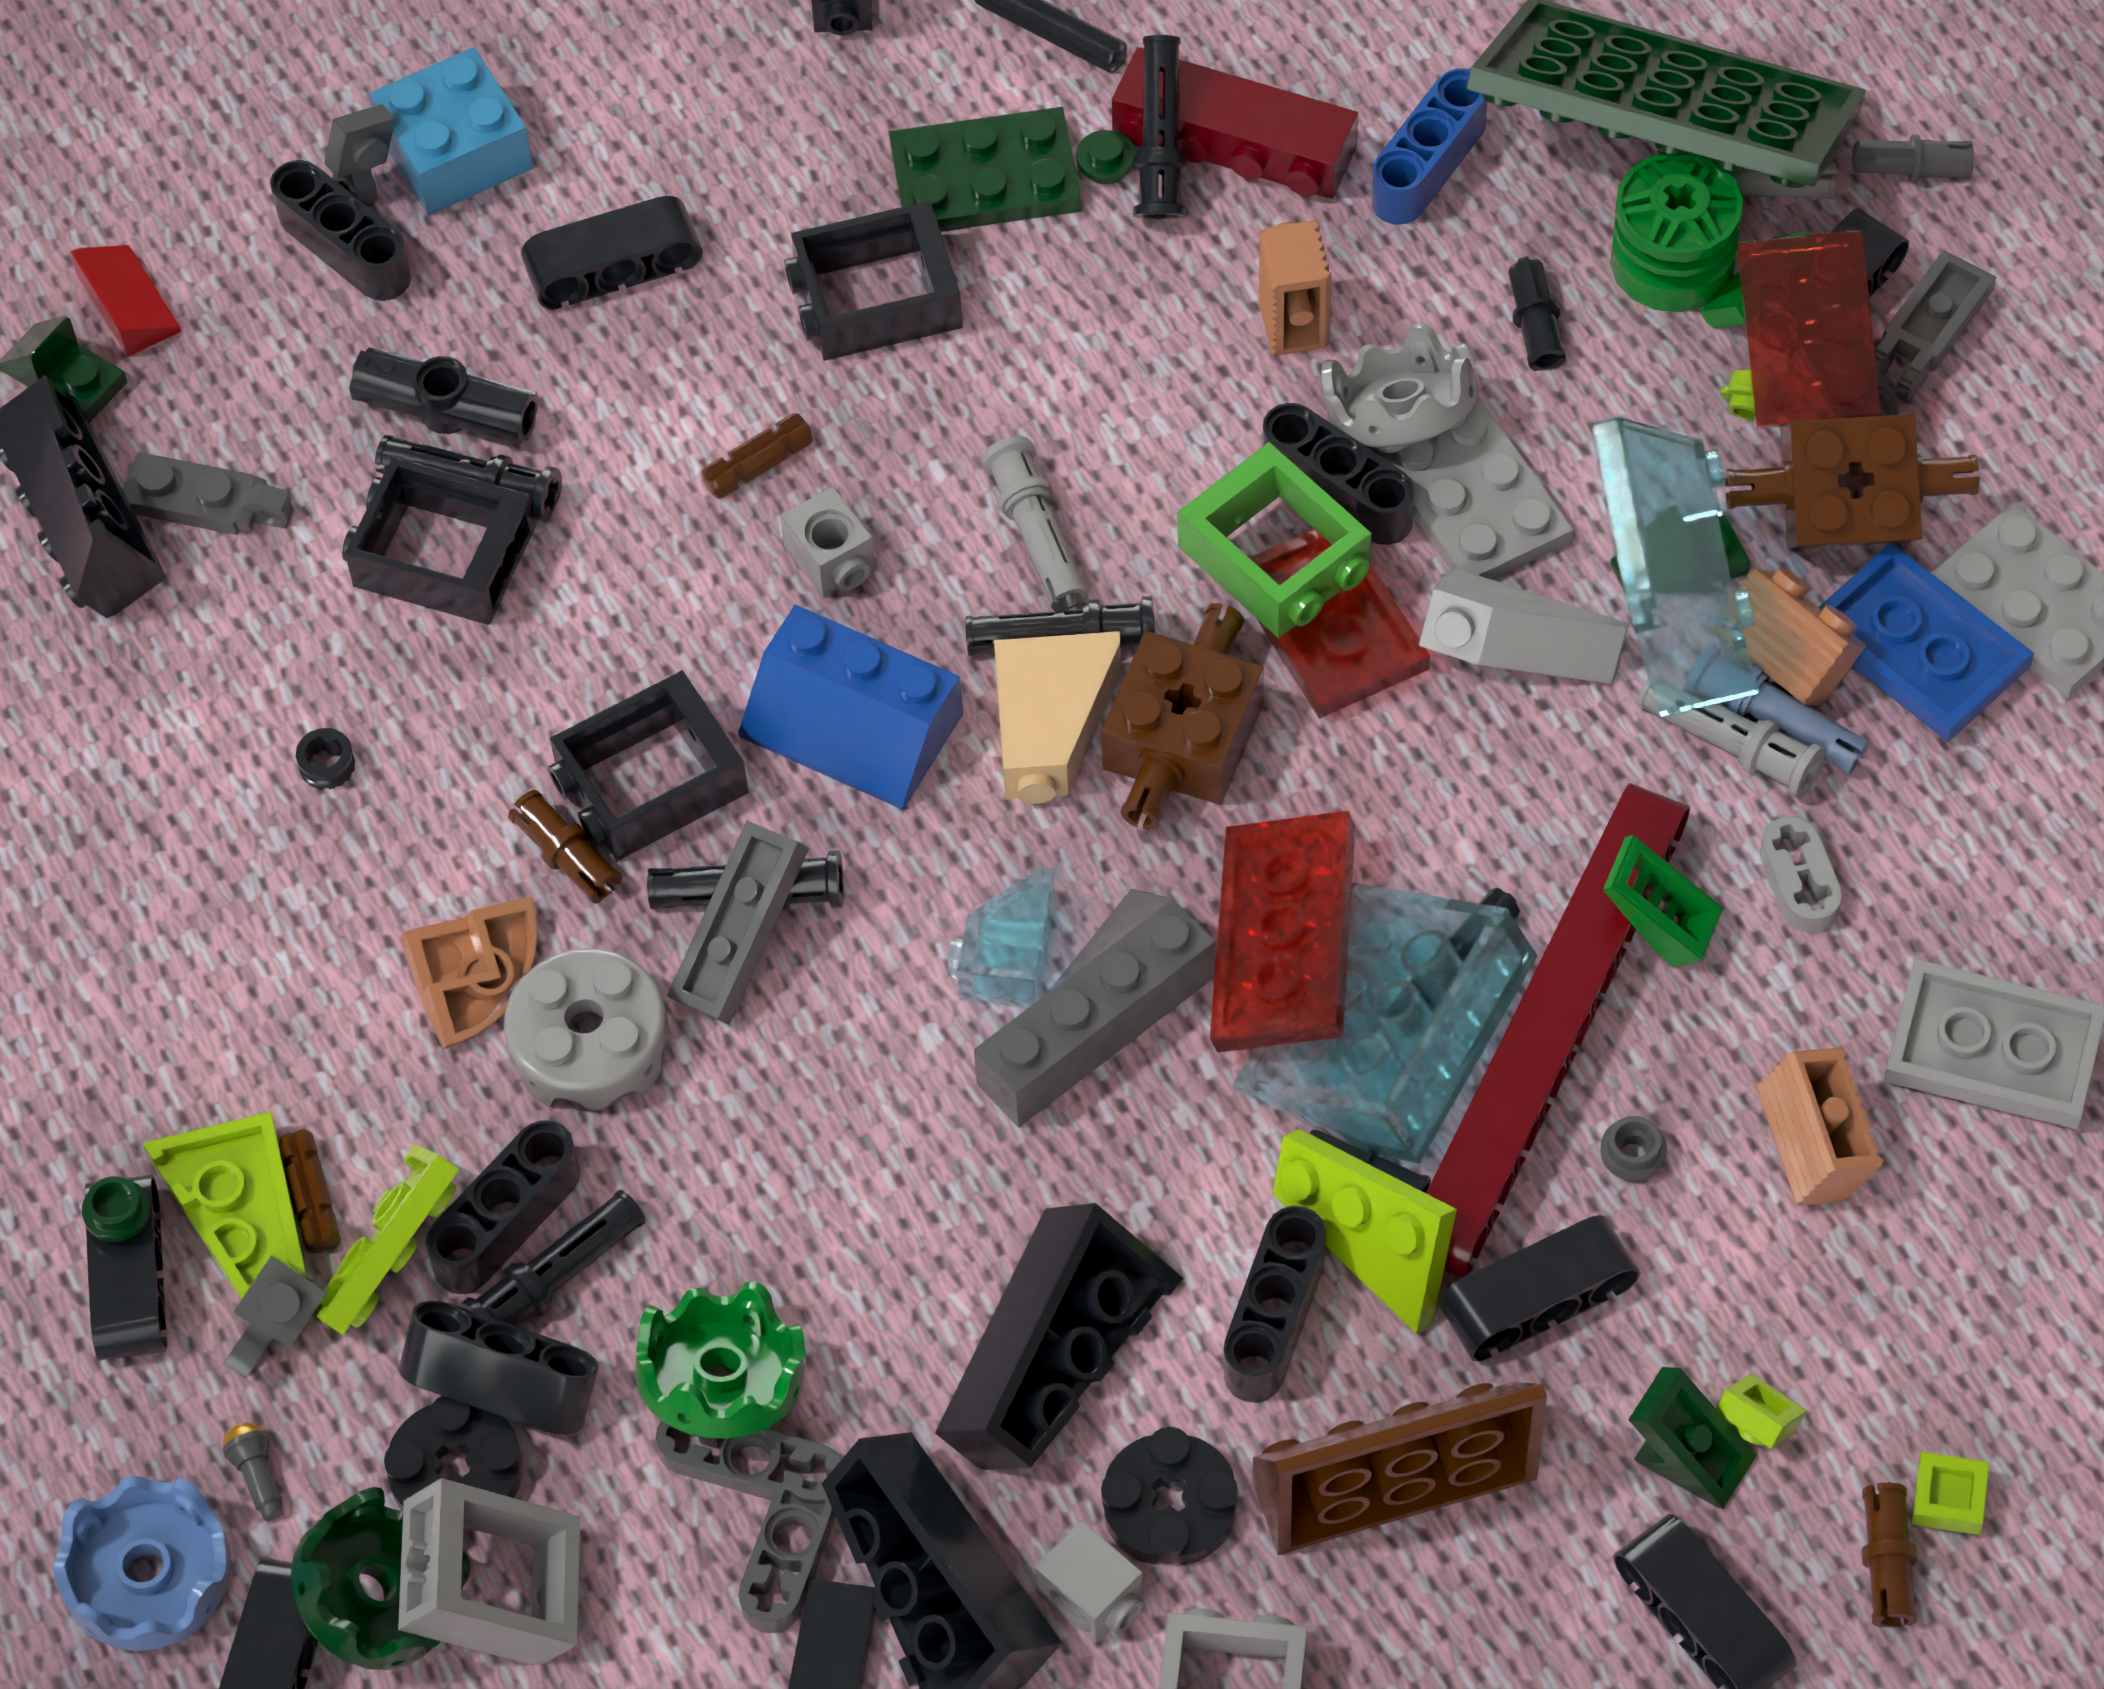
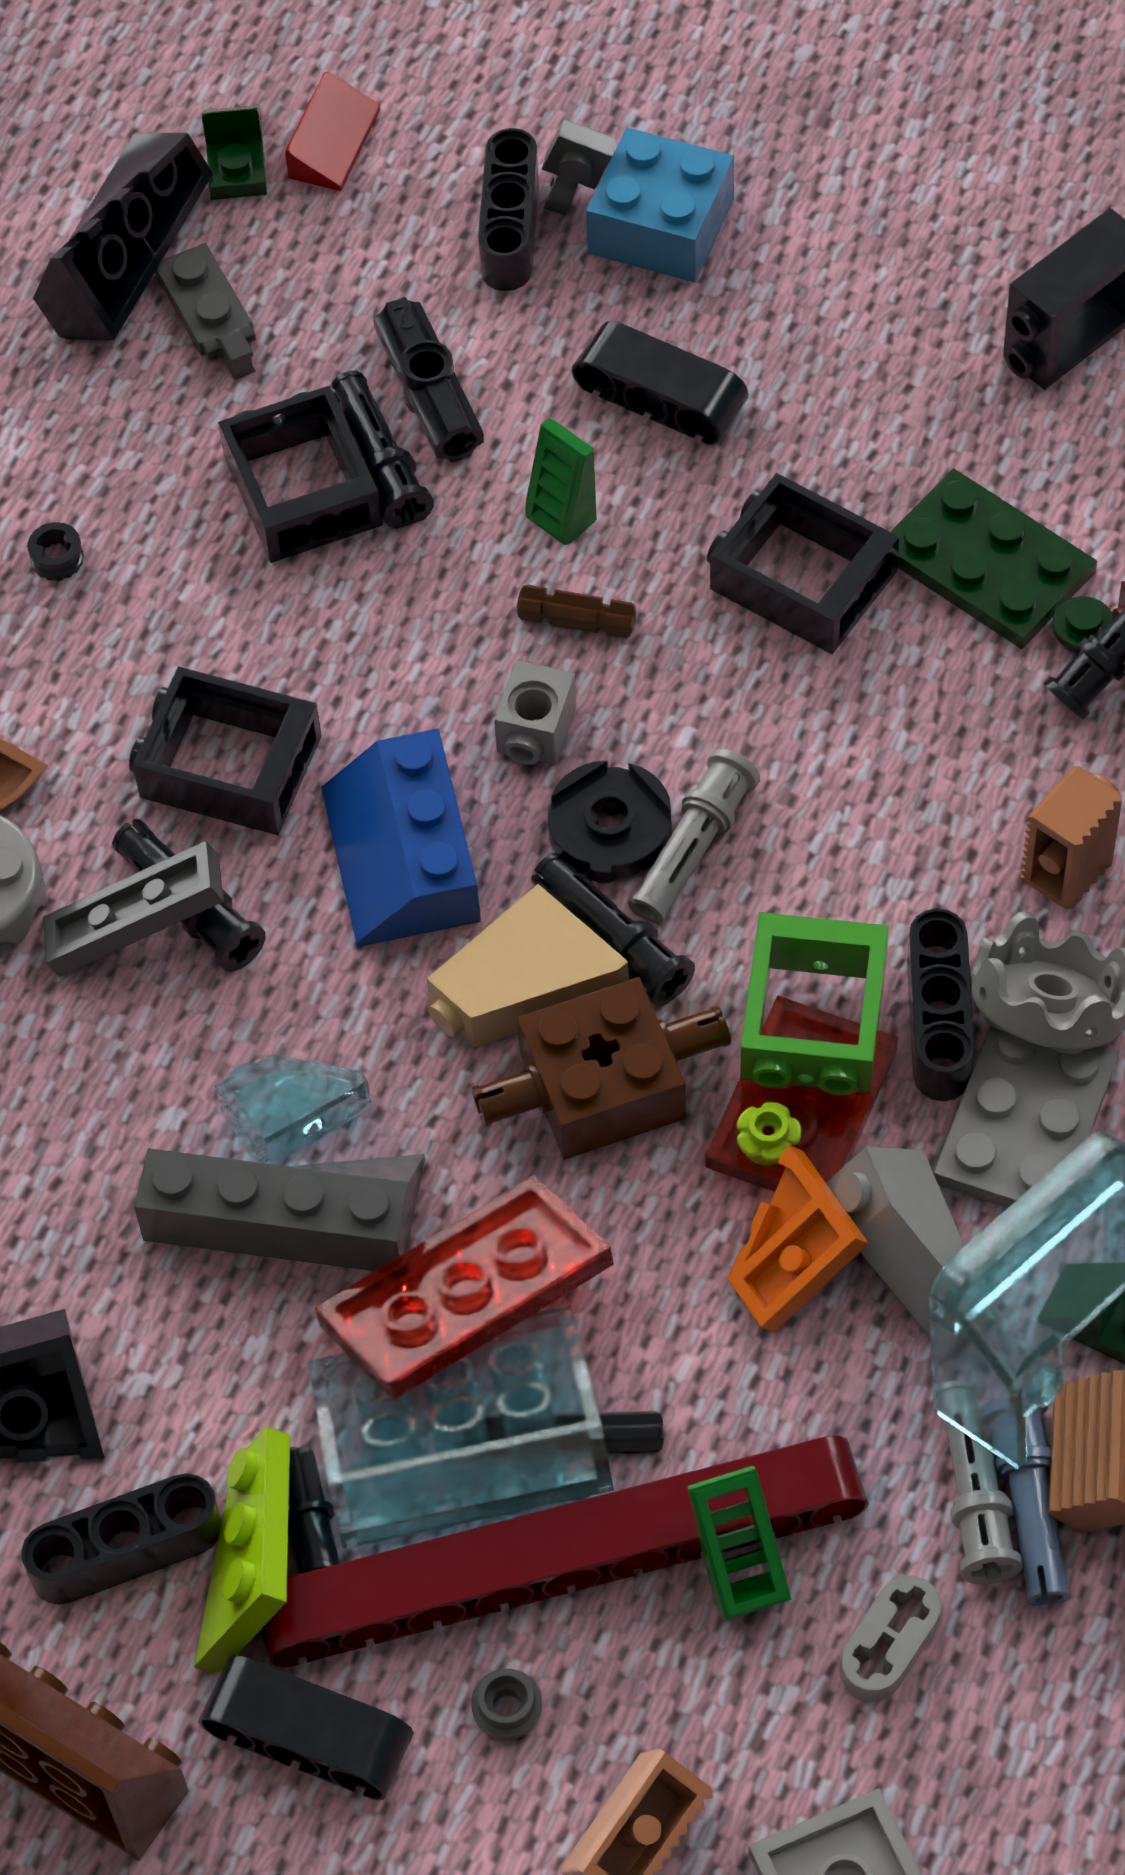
camera: 50 degrees right, 0 degrees up
reddish brown pin [508,790,622,904] -> none
none -> green slope [525,418,597,545]
none -> black plate [548,761,672,883]
none -> orange wing [727,1145,869,1333]
none -> lime plate [737,1102,802,1166]

